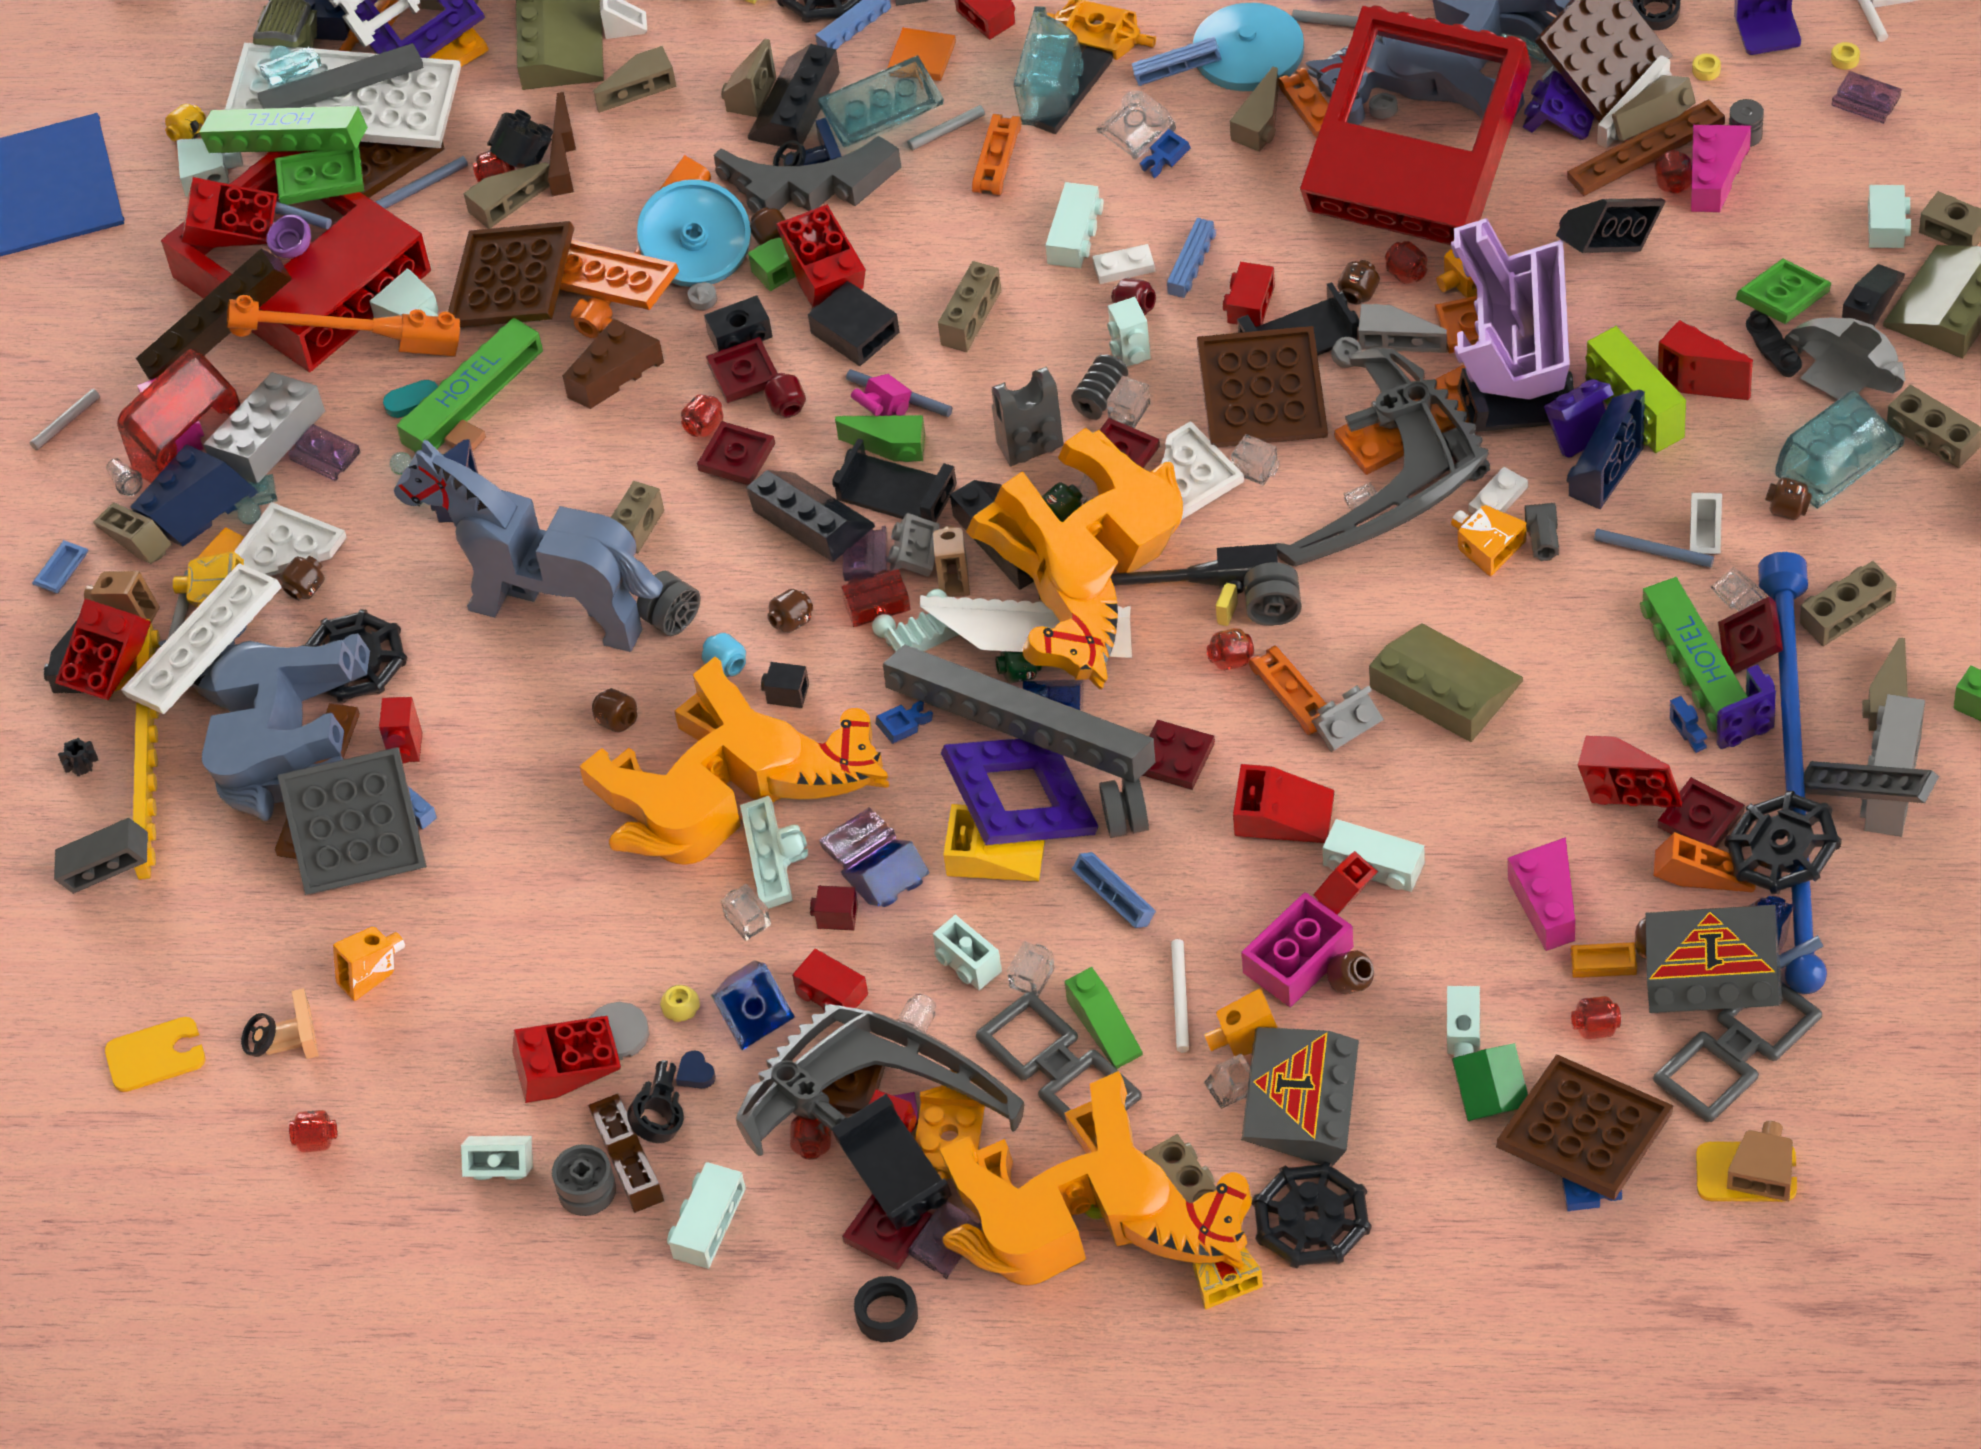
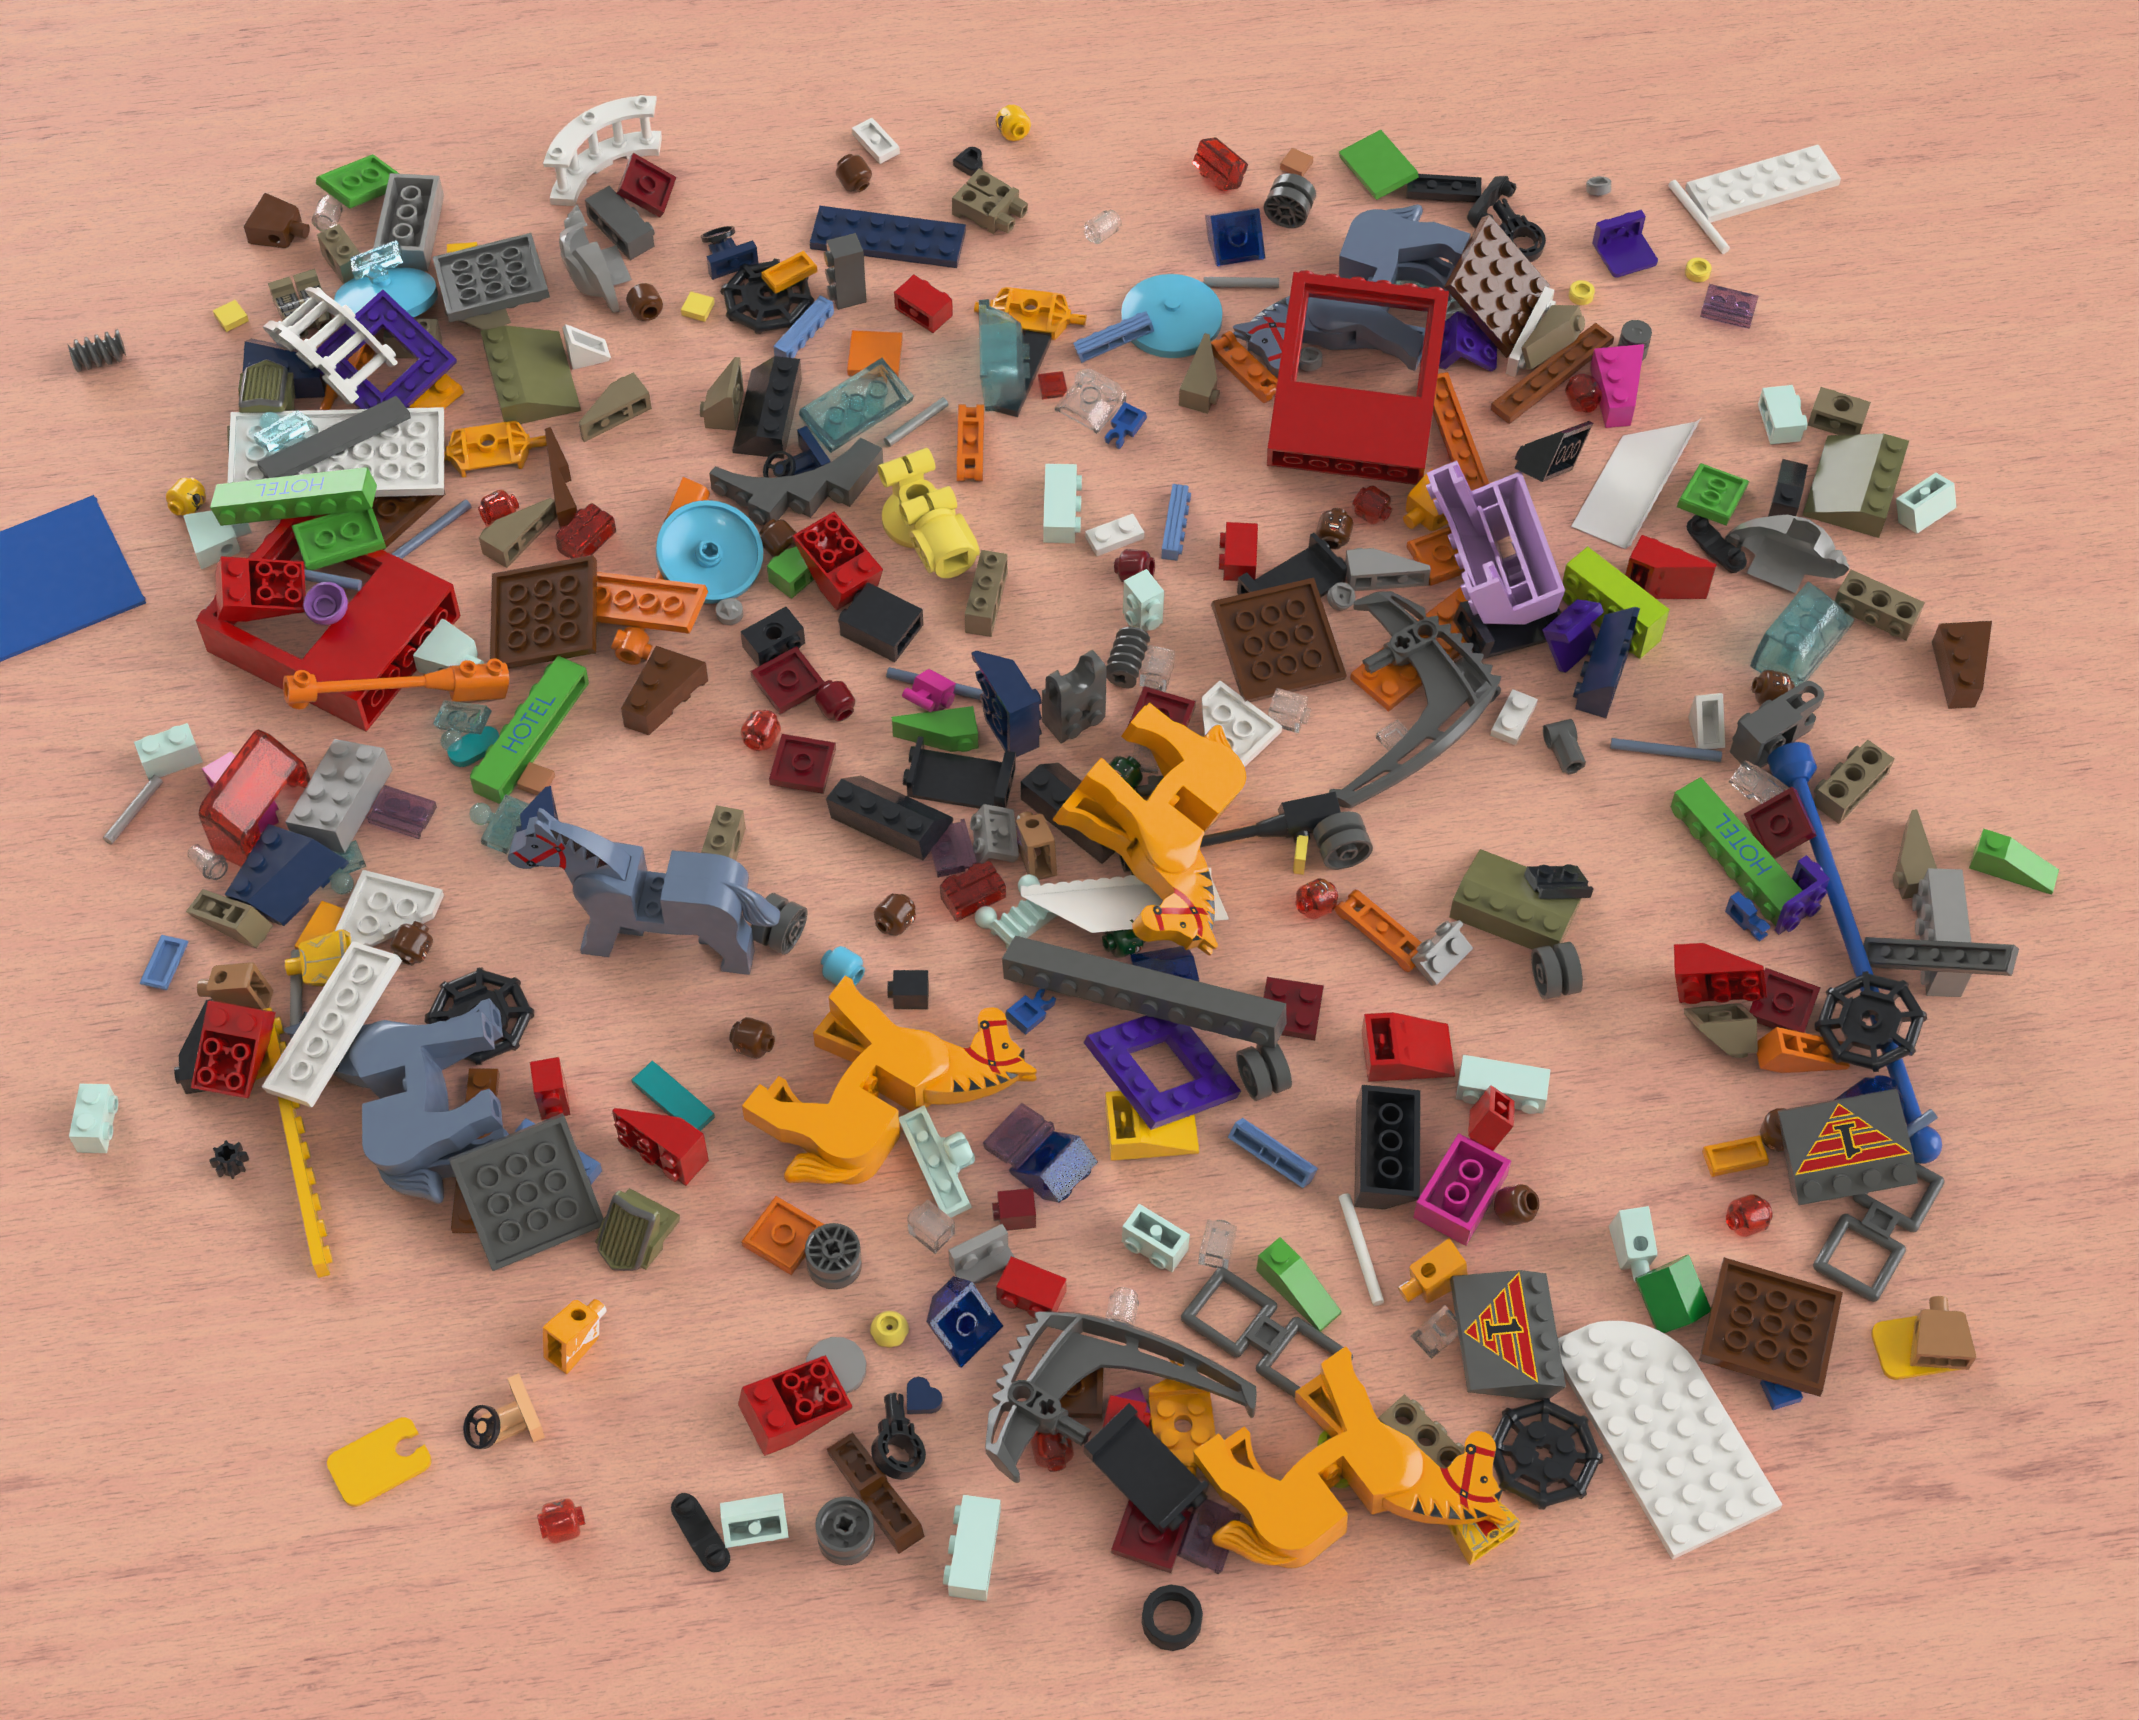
camera: 20 degrees left, 5 degrees up
dark grey brick [54,818,148,894] -> none
dark brown brick [136,248,292,382] -> none
black brick [487,109,553,168] -> none
light orange torso [1451,505,1526,577] -> none
dark pink wedge [1508,837,1575,951] -> none
none -> light aqua brick [134,723,203,781]
none -> clear light blue plate [433,700,492,752]
none -> light orange plate [444,421,547,478]
none -> clear red brick [555,503,616,559]
none -> olive piece [595,1188,680,1271]
none -> red slope [612,1108,709,1186]
none -> teal tile [631,1060,715,1131]
none -> black piece [671,1493,730,1572]
none -> orange tile [741,1196,825,1276]
none -> dark grey wheel [805,1223,862,1289]
none -> light yellow piece [877,448,980,578]
none -> light grey bracket [948,1224,1014,1289]
none -> dark blue wedge [971,651,1042,757]
none -> clear red tile [1038,371,1067,400]
none -> black slope [1354,1085,1420,1210]
none -> orange plate [1433,372,1489,491]
none -> black plate [1524,864,1594,899]
none -> dark grey wheel [1531,942,1583,1000]
none -> white plate [1558,1321,1783,1560]
none -> white sticker [1571,418,1701,549]
none -> dark tan slope [1684,1003,1758,1058]
none -> dark grey brick [1730,681,1824,774]

